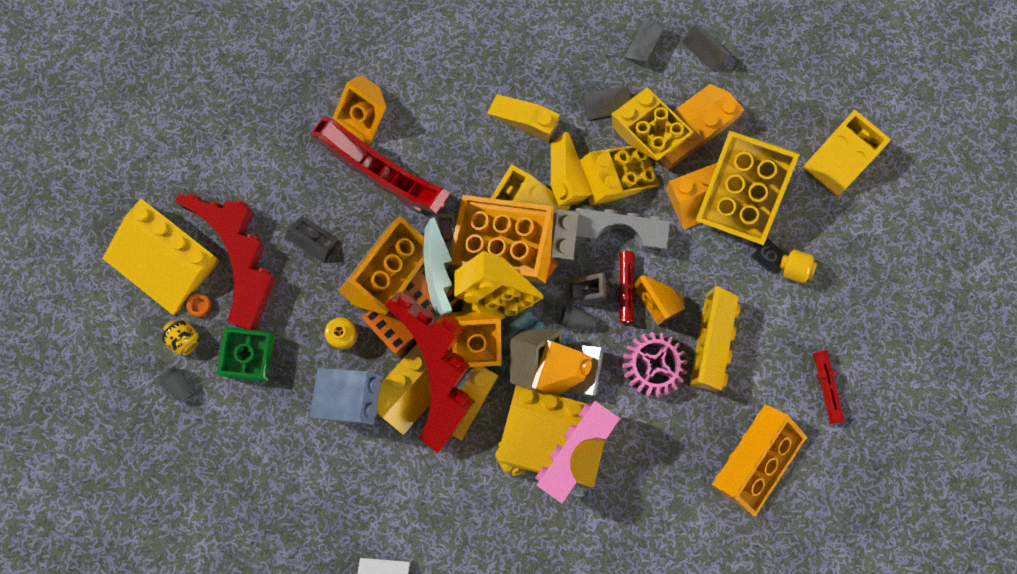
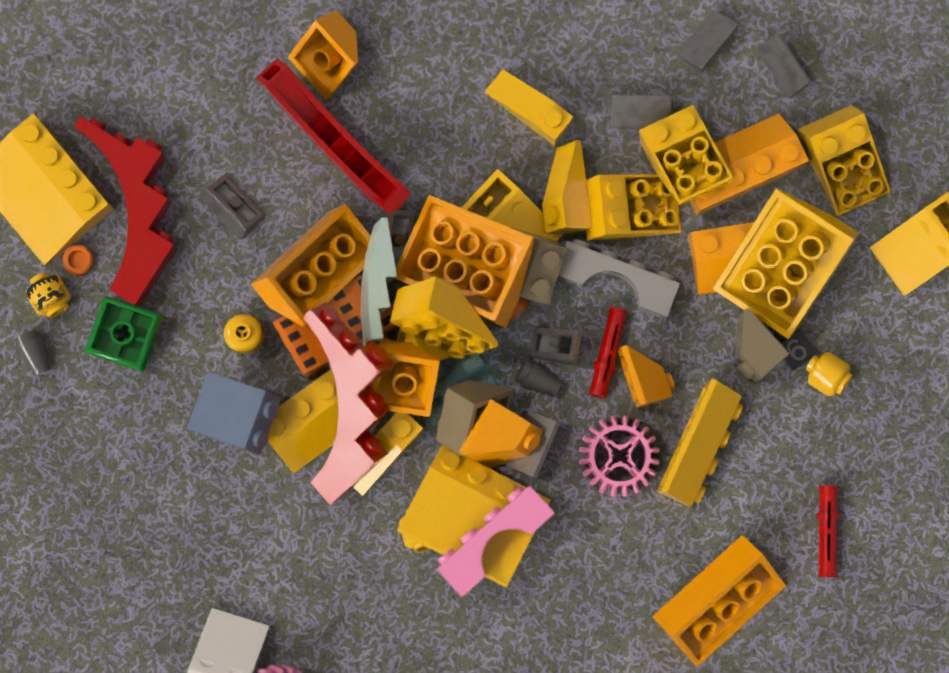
camera: 20 degrees right, 5 degrees up
none -> dark tan slope [735,308,789,383]
none -> yellow slope [798,105,891,217]

